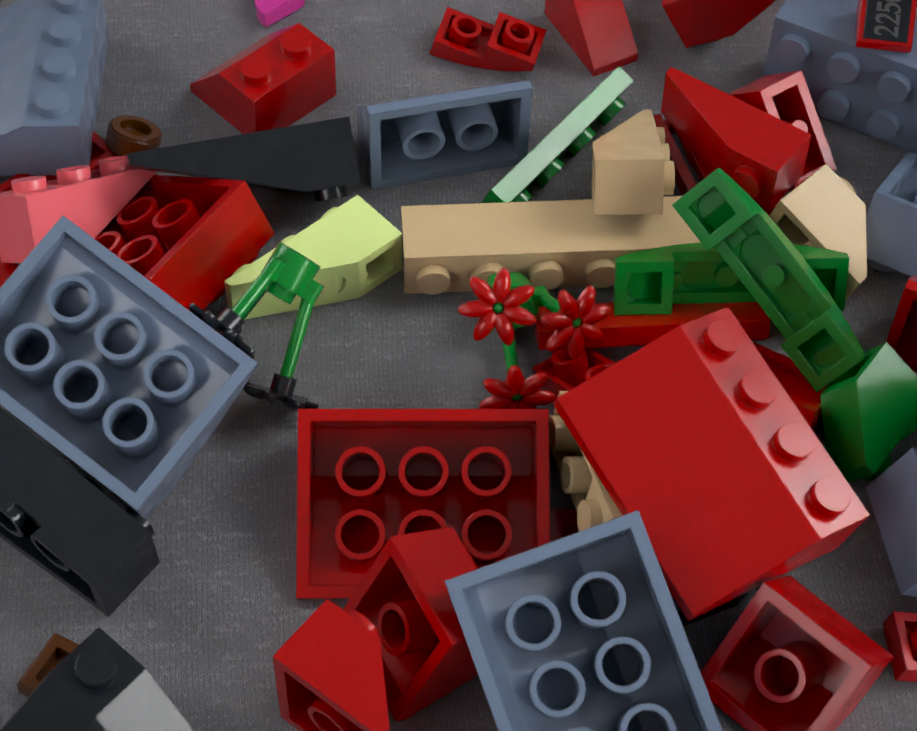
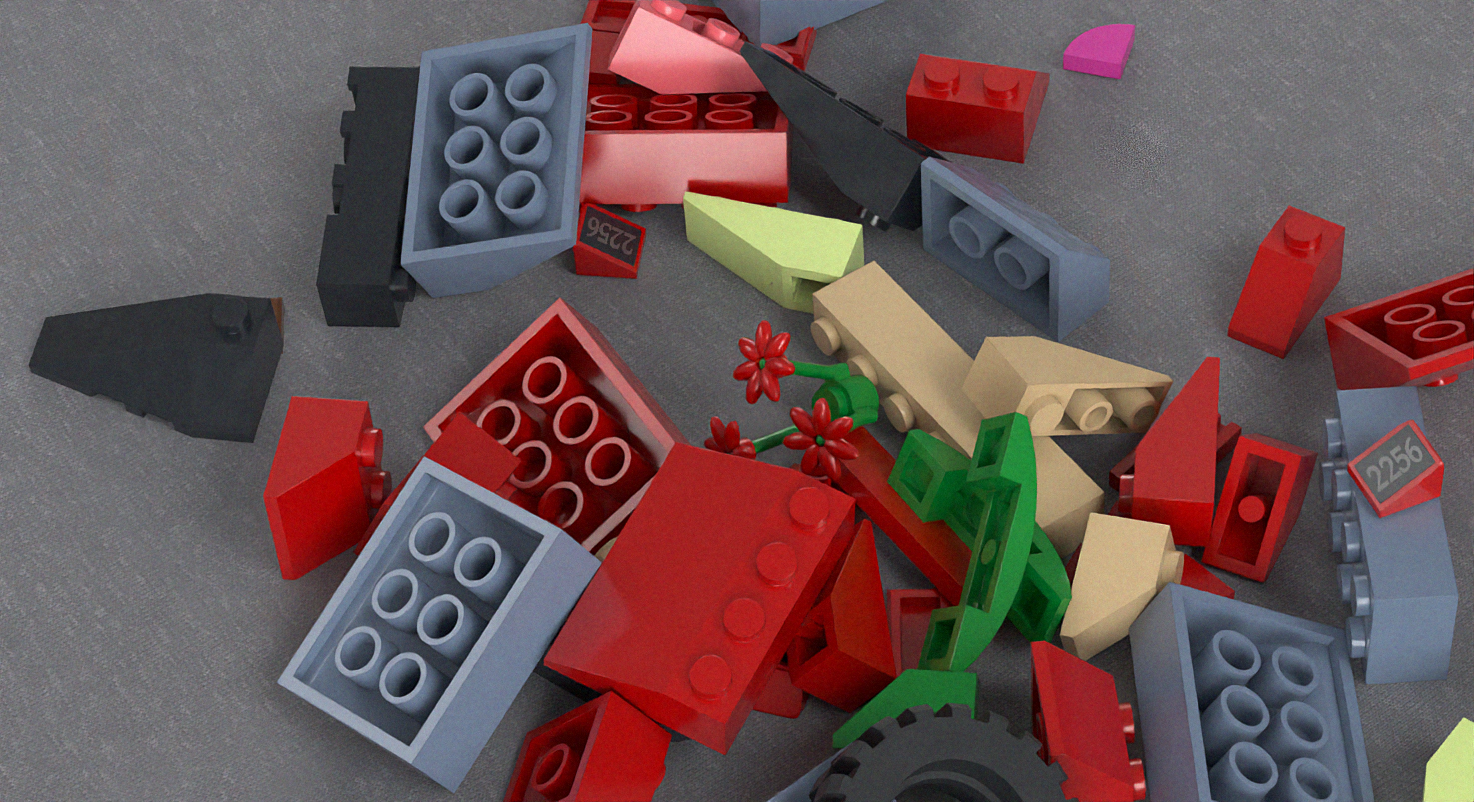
camera: 65 degrees right, 5 degrees down
reddish brown tile [105,115,162,156] -> none
green plant [189,242,325,410] -> none
red slope [429,7,547,72] -> none
plate [481,66,634,203] -> none

